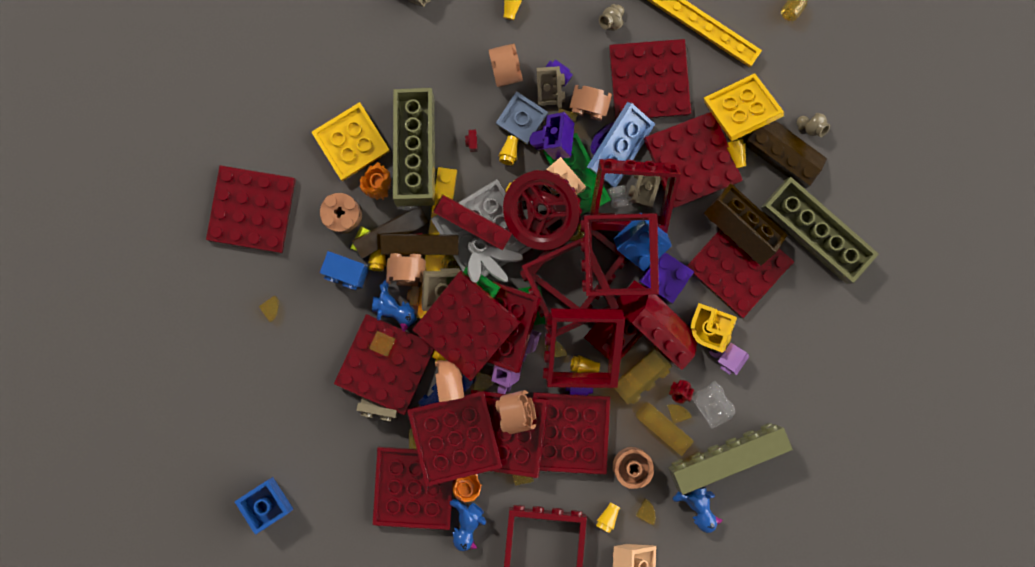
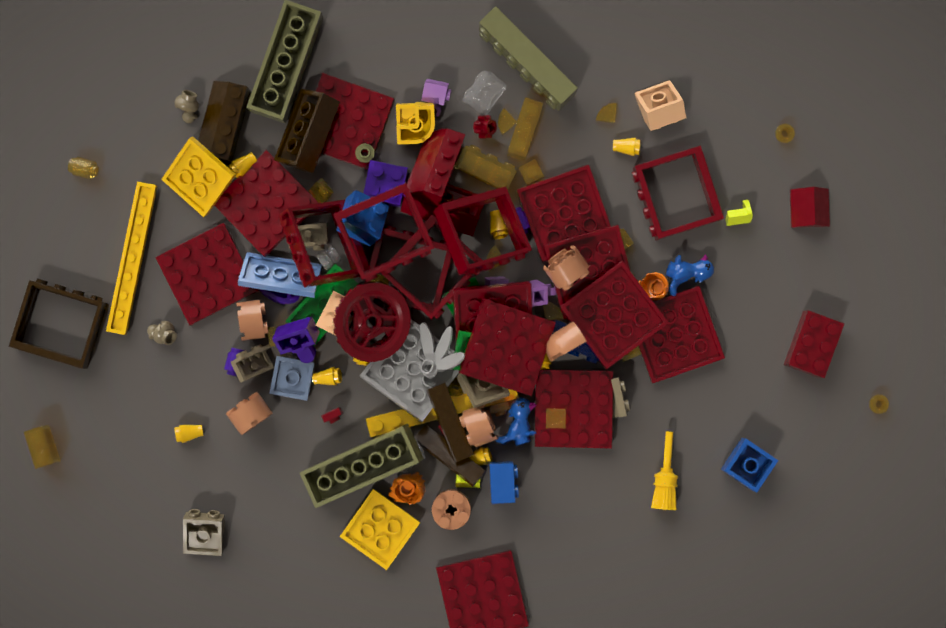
camera: 115 degrees left, 0 degrees up
clear yellow tile [259,295,279,322] -> none
dark red brick [433,194,512,250] -> none
nougat brick [613,447,654,489] -> none
blue animal [673,486,723,533] -> none
none -> clear yellow plate [309,178,334,203]
none -> olive plate [355,143,375,163]
none -> clear yellow plate [518,159,544,185]
none -> yellow piece [651,431,678,510]

